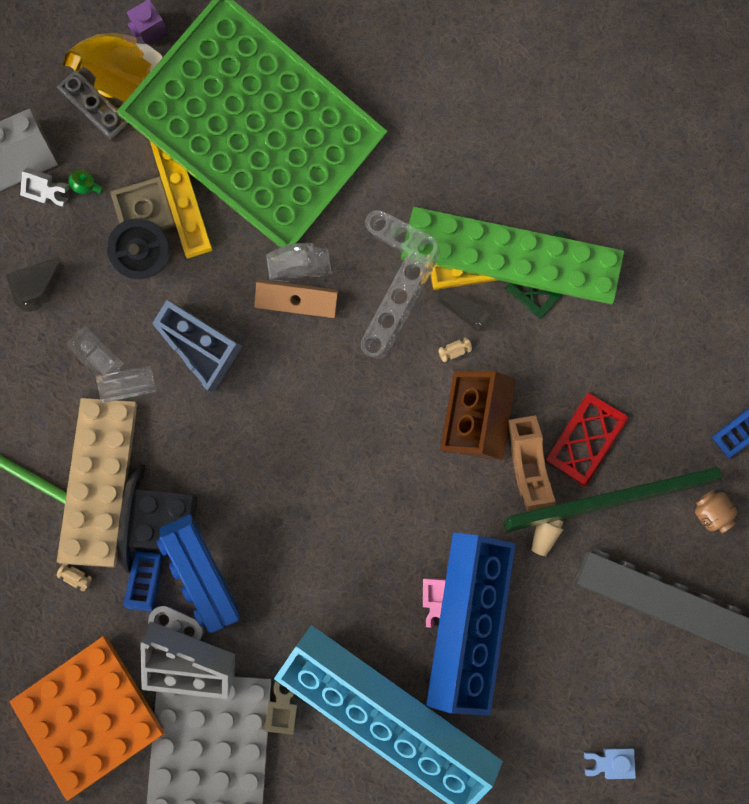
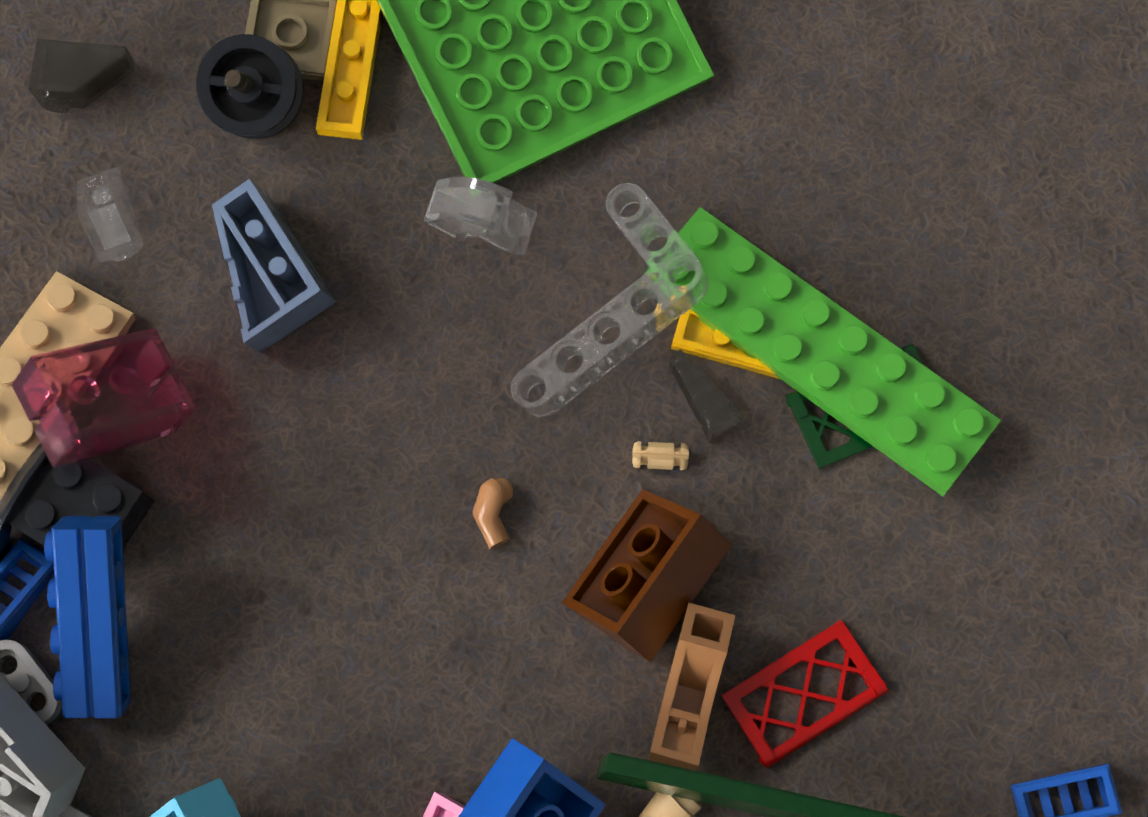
camera: 30 degrees right, 5 degrees down
clear tile [96,366,156,403] -> none
medium nougat tile [254,279,338,318] -> none
none -> clear pink piece [11,328,197,467]
none -> medium nougat arm [472,478,513,550]

